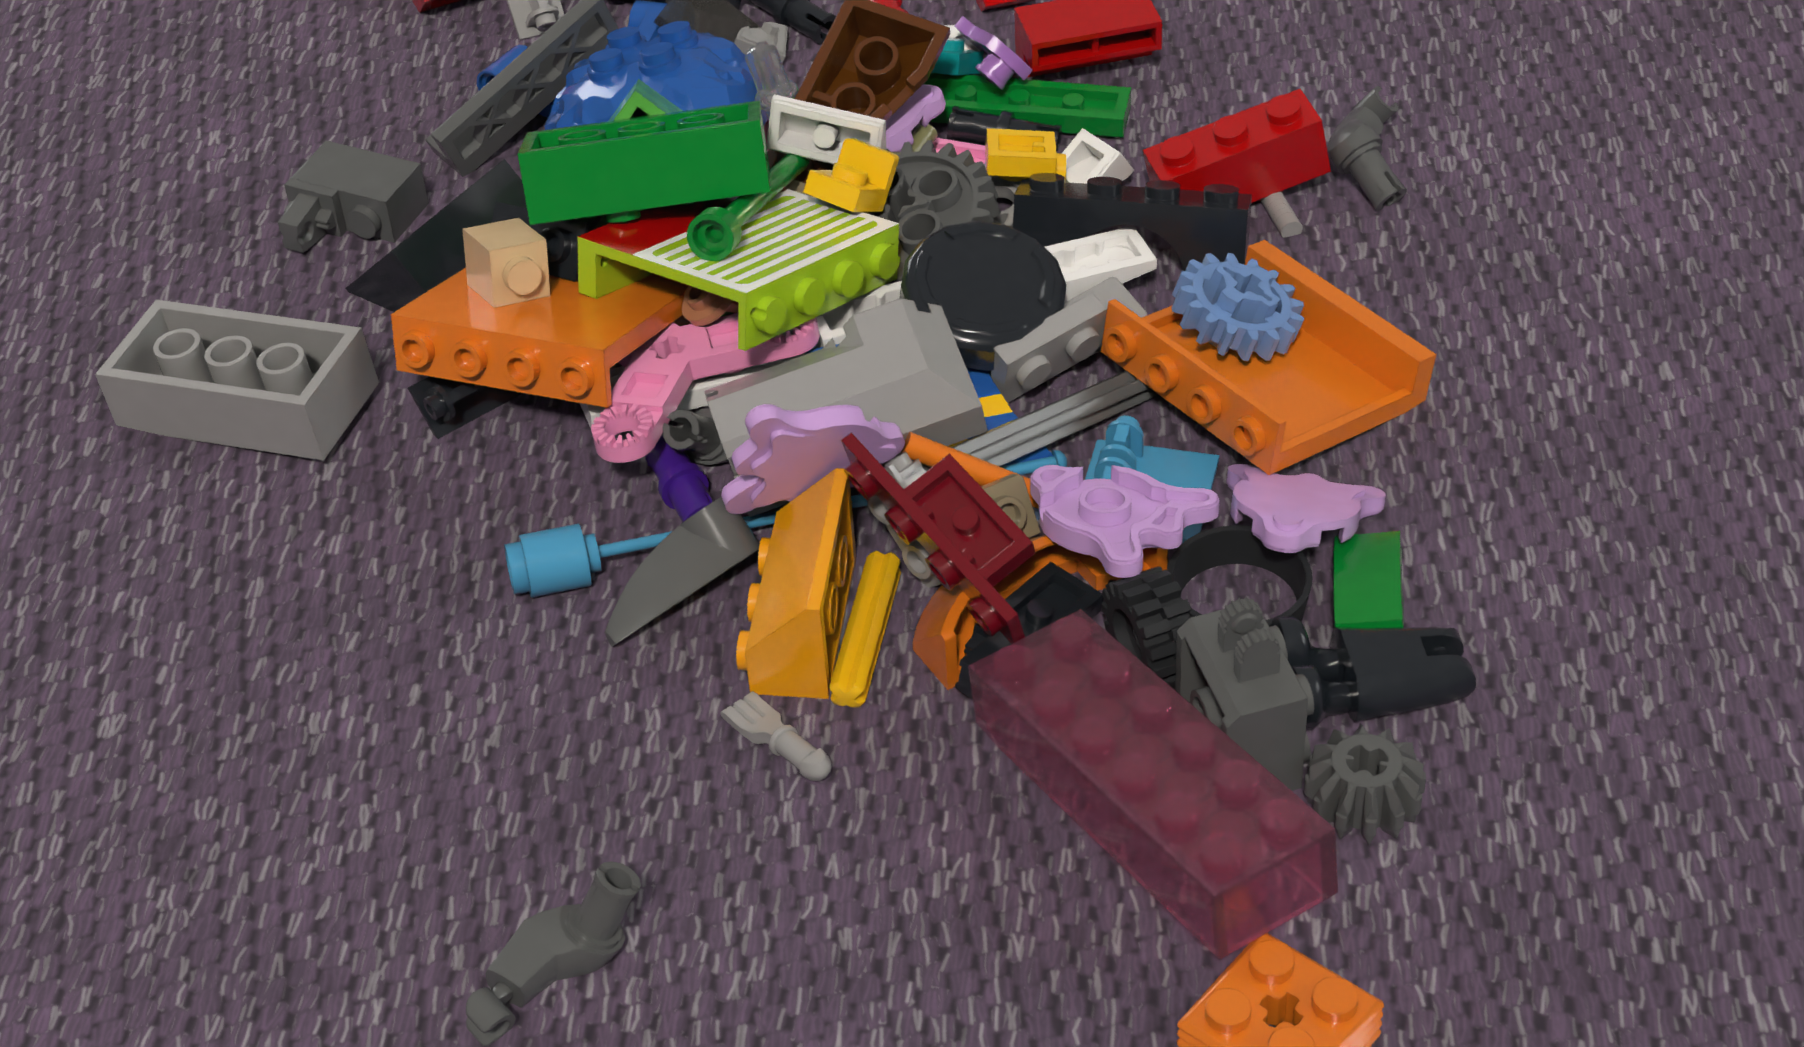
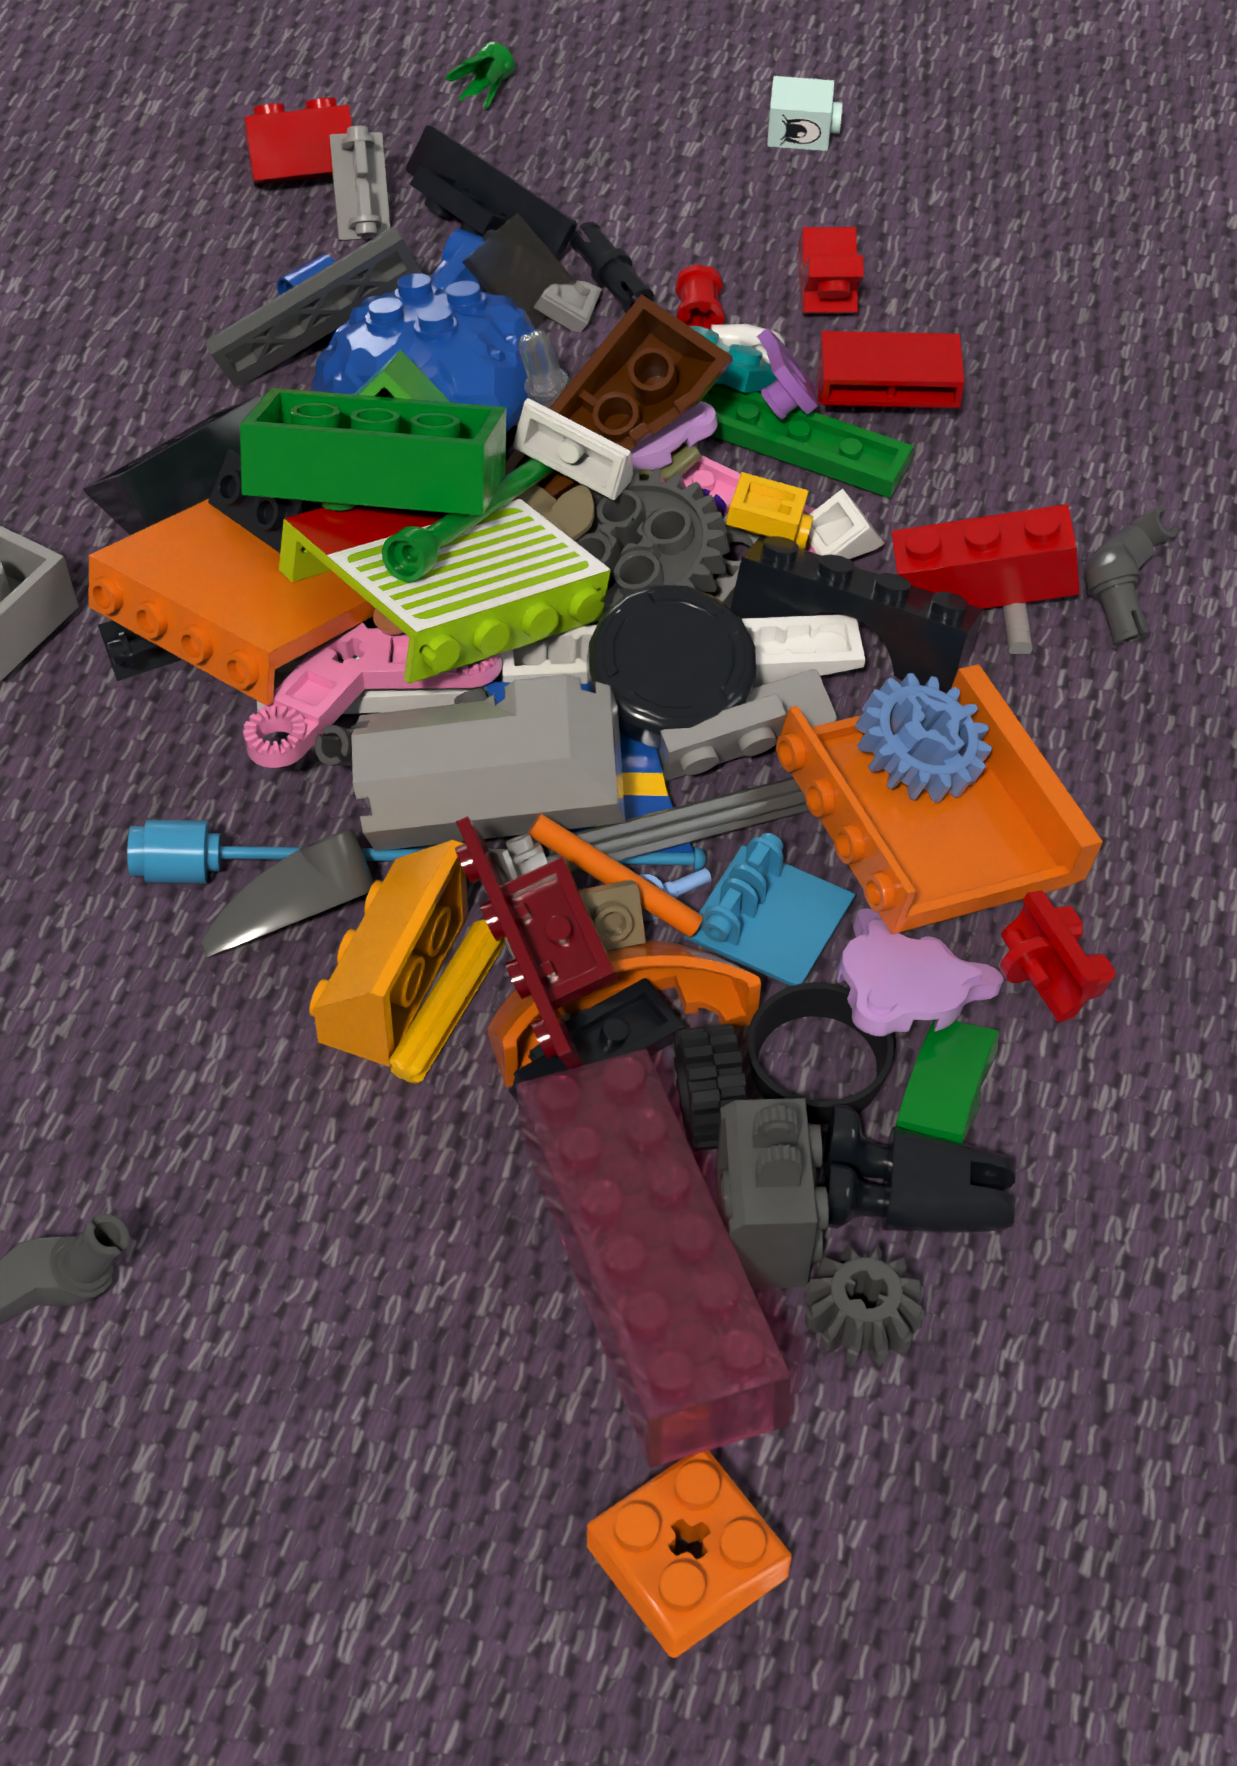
camera: 10 degrees right, 10 degrees up
dark grey hinge [278,140,429,253] -> none
tan brick [463,218,550,308] -> none
dark purple pin [644,435,713,522] -> none
light grey piece [720,691,832,781] -> none
lavender tile [721,404,905,514] -> none
yellow bracket [803,138,899,212] -> none
black pin [947,106,1062,151] -> none
lavender tile [1030,465,1220,578] -> none
none -> red hips [1000,890,1116,1023]

